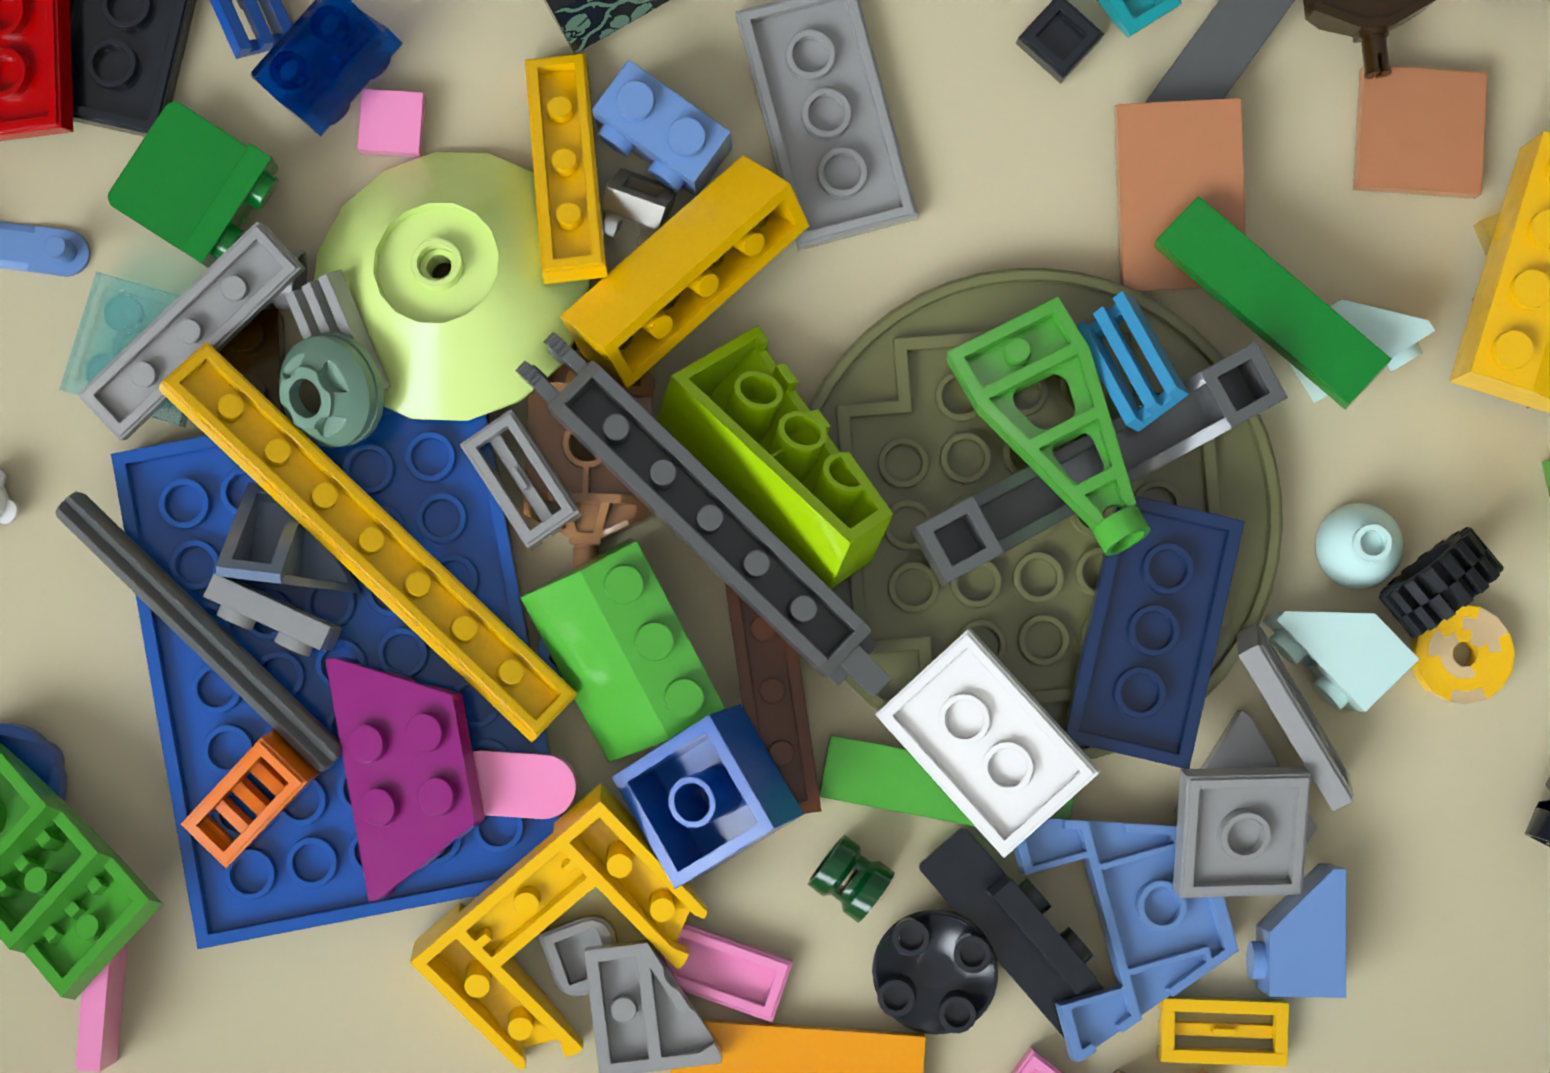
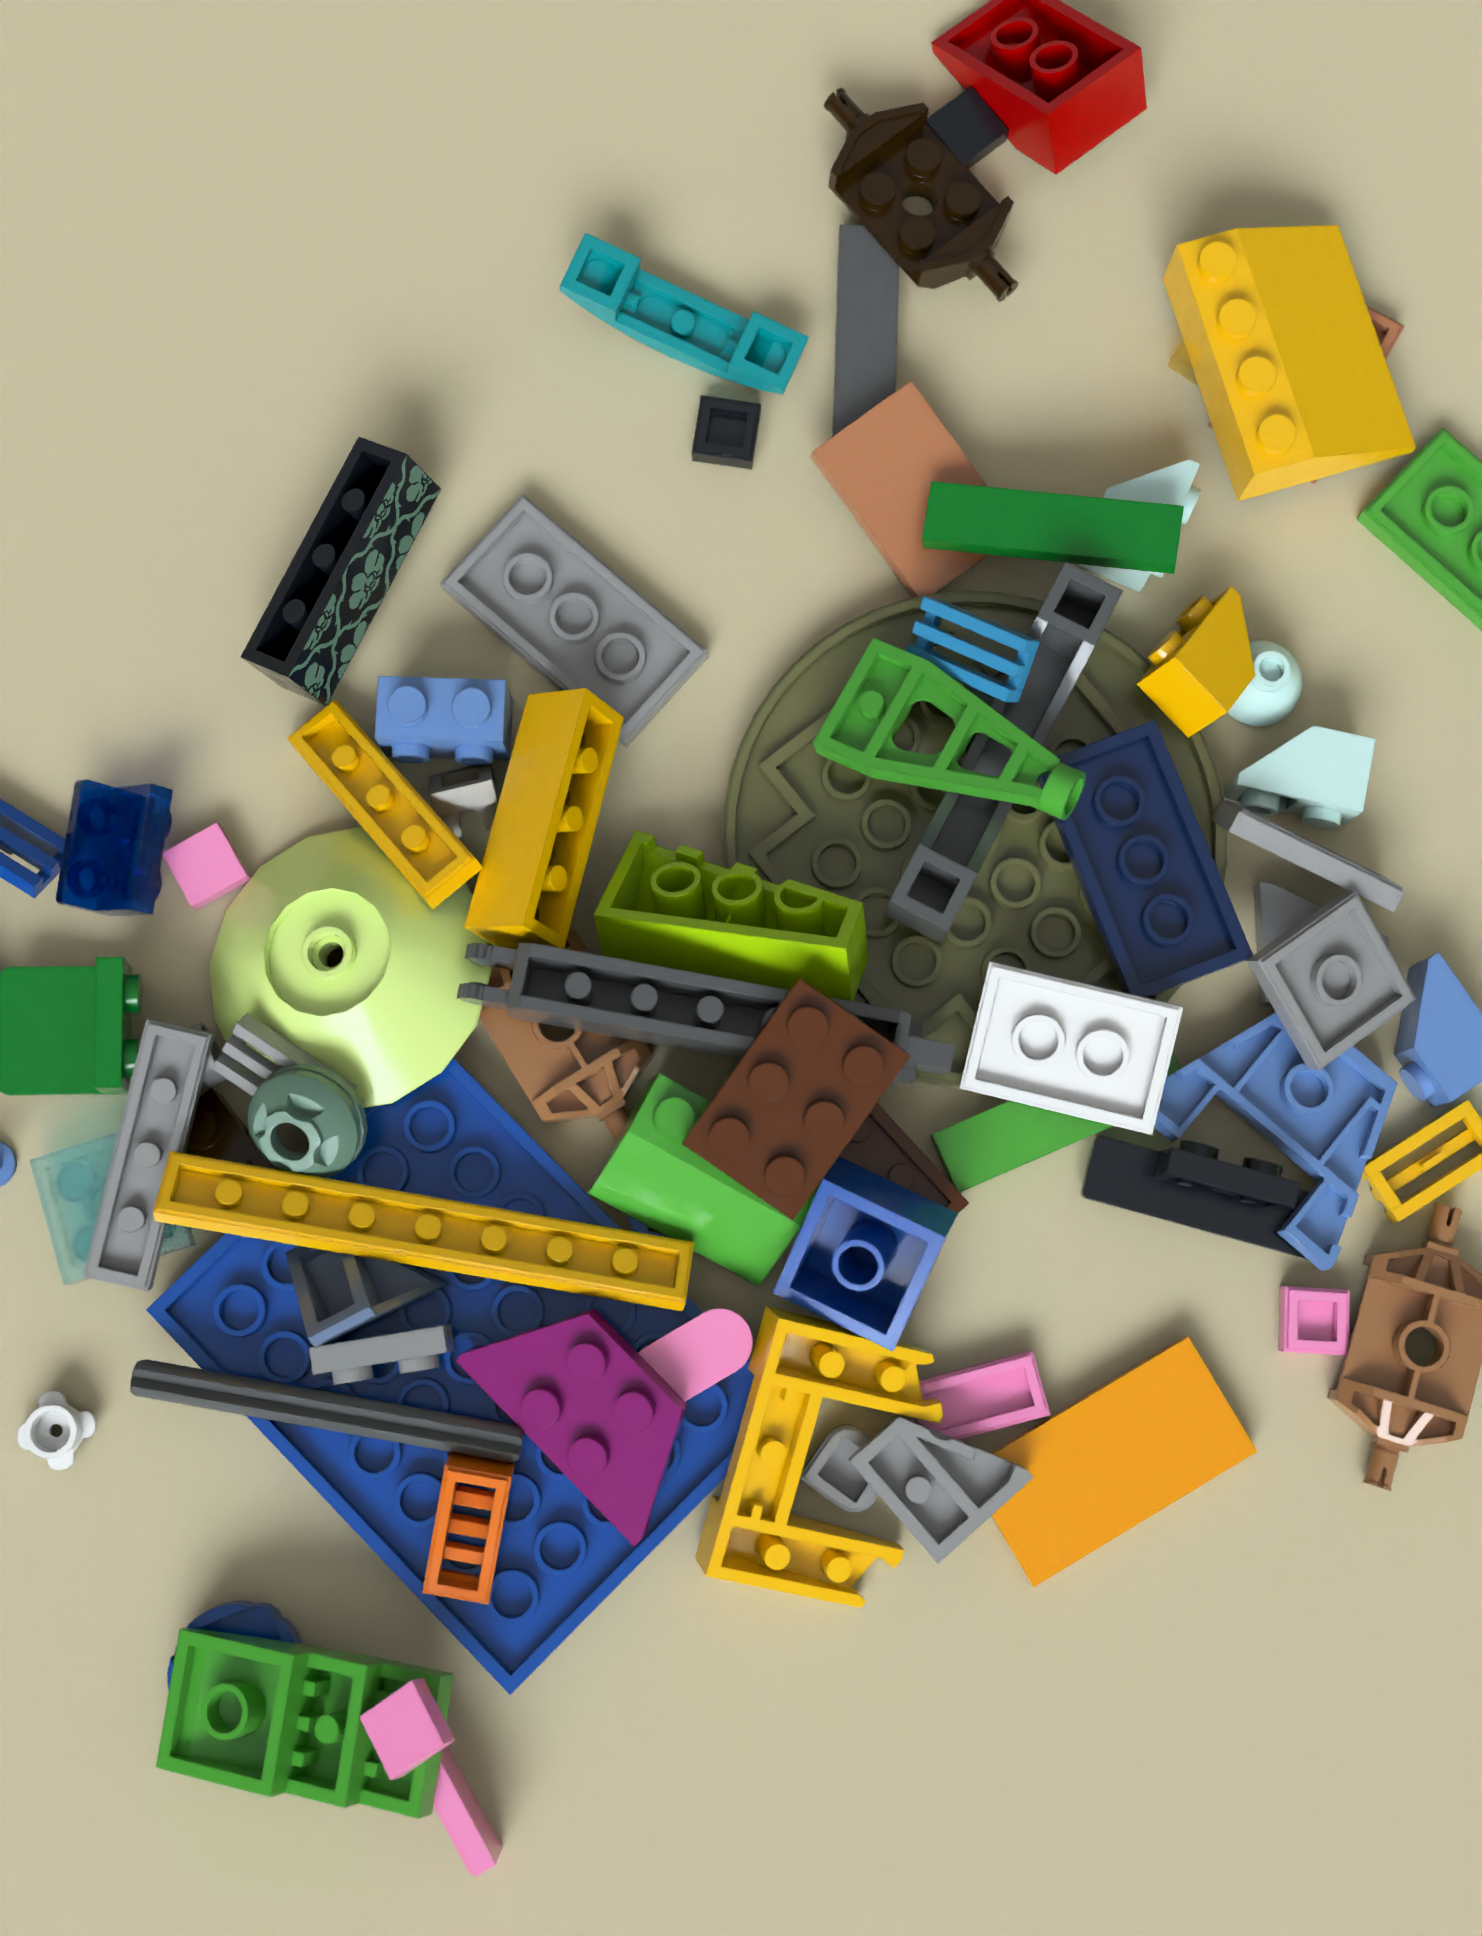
camera: 35 degrees left, 5 degrees down
light grey tile [460,409,584,550] -> none
dark green wheel [807,834,895,923] -> none
black dish [872,910,998,1035] -> none
nougat tile [1353,66,1488,199] -> none
black tyre [1378,527,1504,637] -> none
yellow piece [1410,605,1515,704] -> none
none -> bright pink tile [360,1678,455,1780]
none -> reddish brown plate [682,976,910,1220]
none -> yellow slope [1137,586,1255,738]

